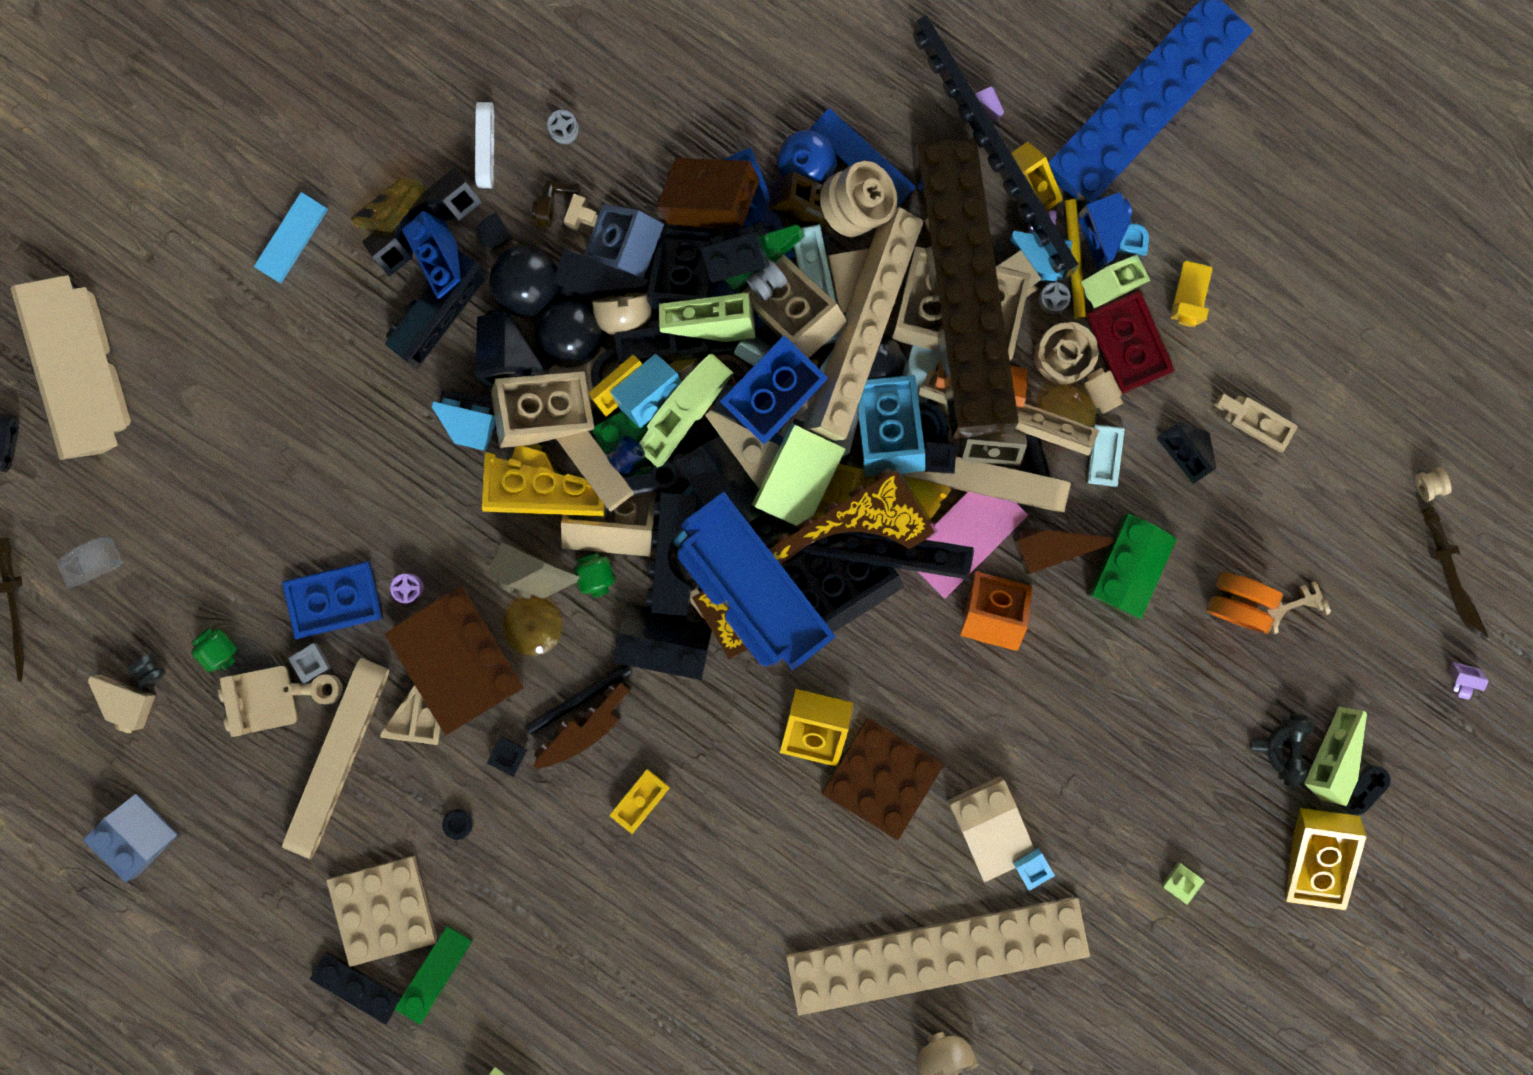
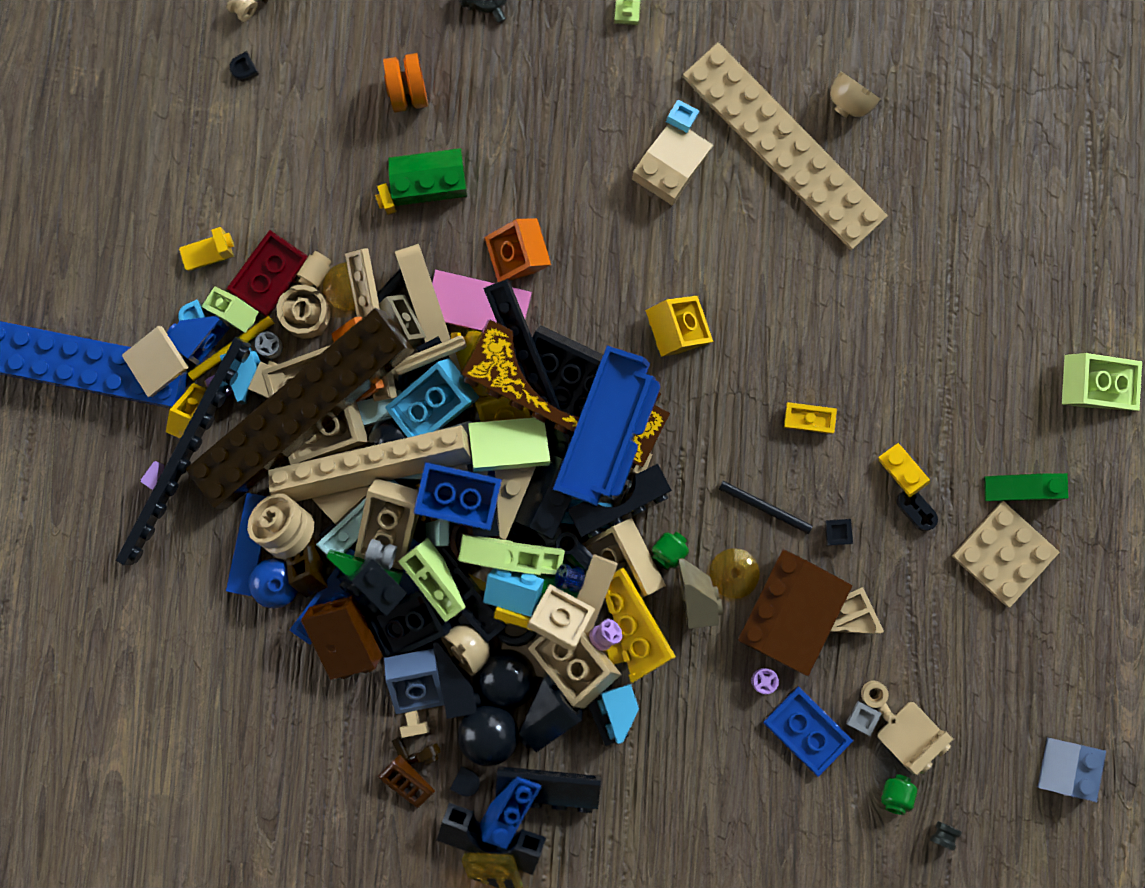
camera: 125 degrees left, 5 degrees down
tan slope [88,675,156,733] -> none
tan beam [282,658,389,859] -> none
black plate [310,951,402,1025] -> none
black tile [442,809,474,840] -> none
white beam [475,102,494,188] -> none
reddish brown slope [533,681,631,769] -> none
light grey wheel [547,109,579,144] -> none
black slope [613,603,712,680] -> none
reddish brown plate [822,717,945,840] -> none
reddish brown slope [1014,527,1114,574] -> none
light aqua tile [1086,424,1125,487] -> none
black slope [1157,421,1217,484] -> none
tan hinge [1213,394,1298,453] -> none
tan piece [1264,581,1330,634] -> none
none -> tan tile [122,326,189,397]
none -> black tile [229,51,259,81]
none -> yellow plate [375,183,397,215]
none -> reddish brown slope [378,755,435,808]
none -> tan axle [395,336,467,375]
none -> tan plate [527,584,595,652]
none -> lavender wheel [589,619,622,651]
none -> yellow plate [878,443,930,497]
none -> black beam [897,491,938,531]

